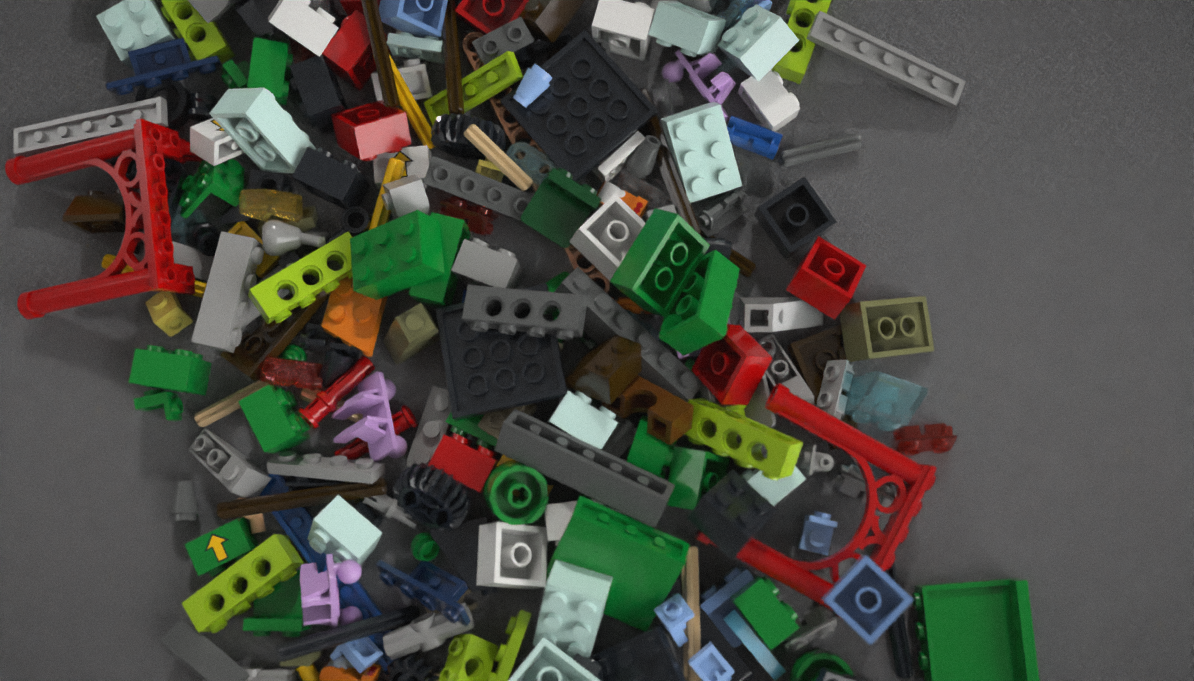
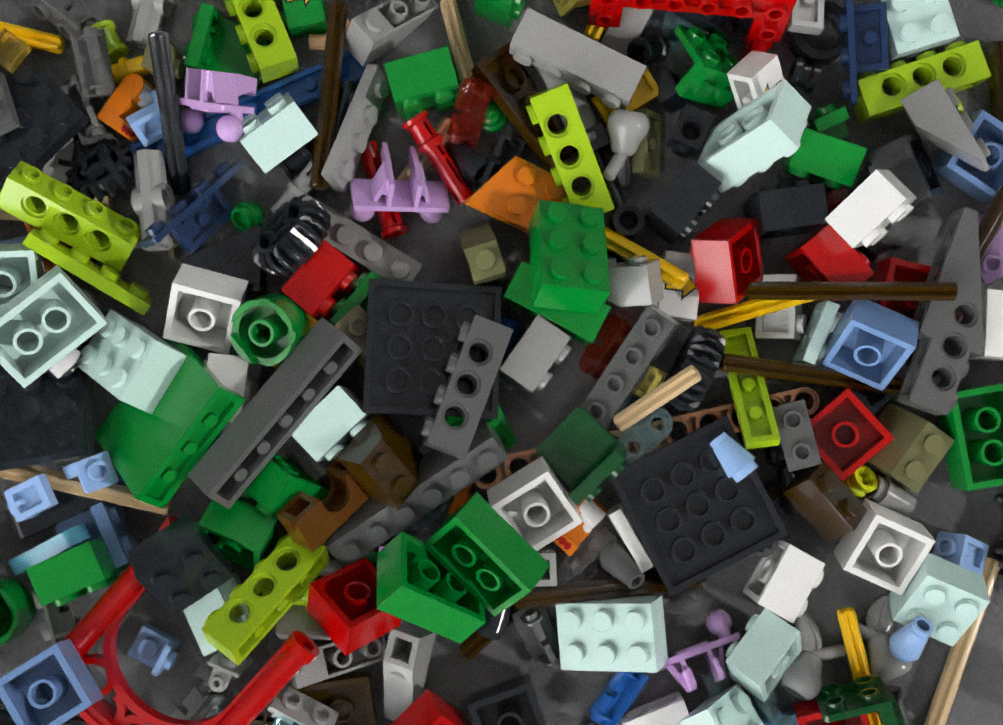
camera: 90 degrees right, 5 degrees up
clear yellow slope [239,189,303,223] -> none

